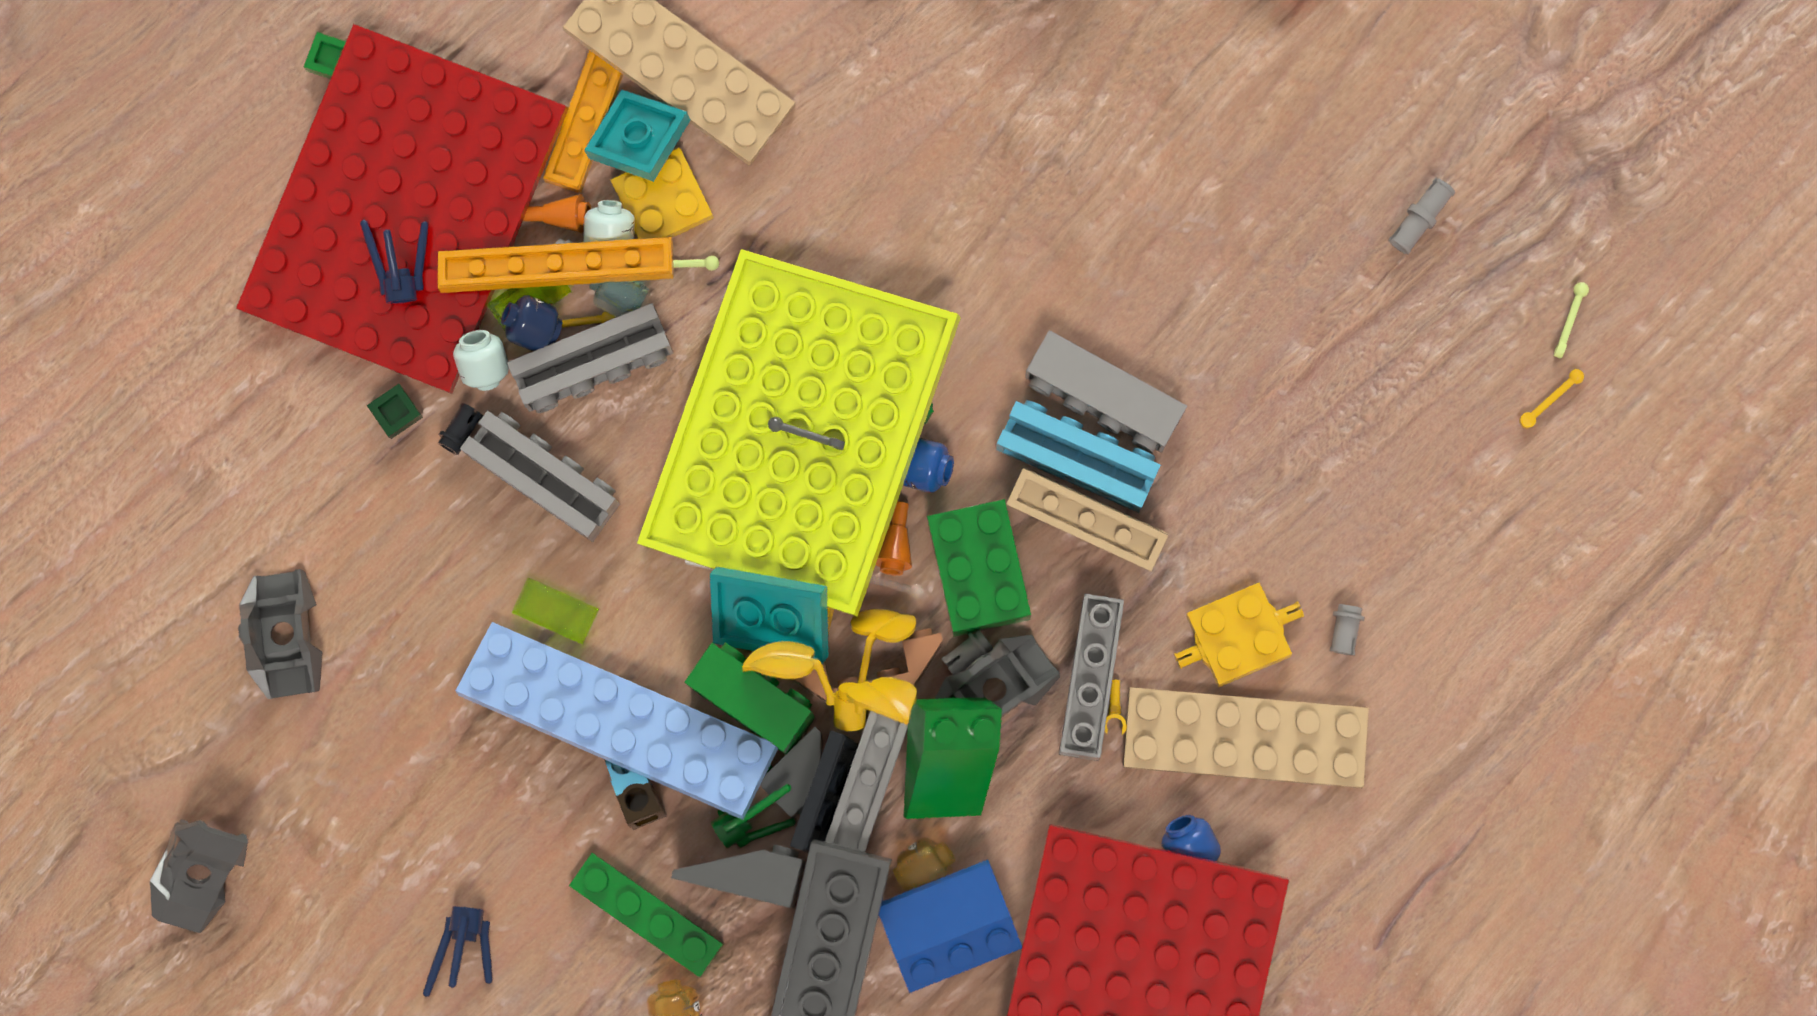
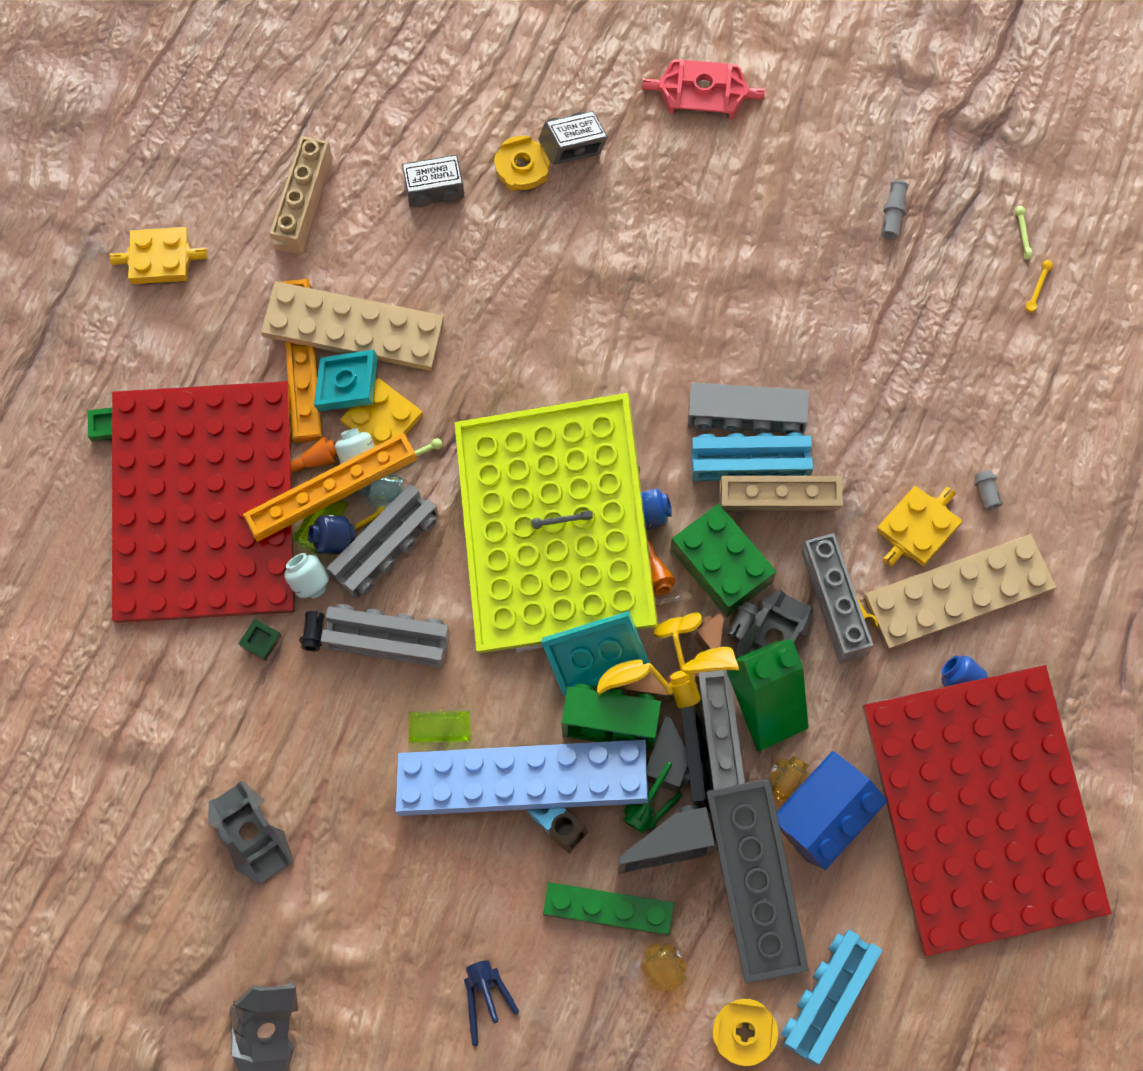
camera: 30 degrees left, 10 degrees down
dark blue plant [360,220,429,304] -> none

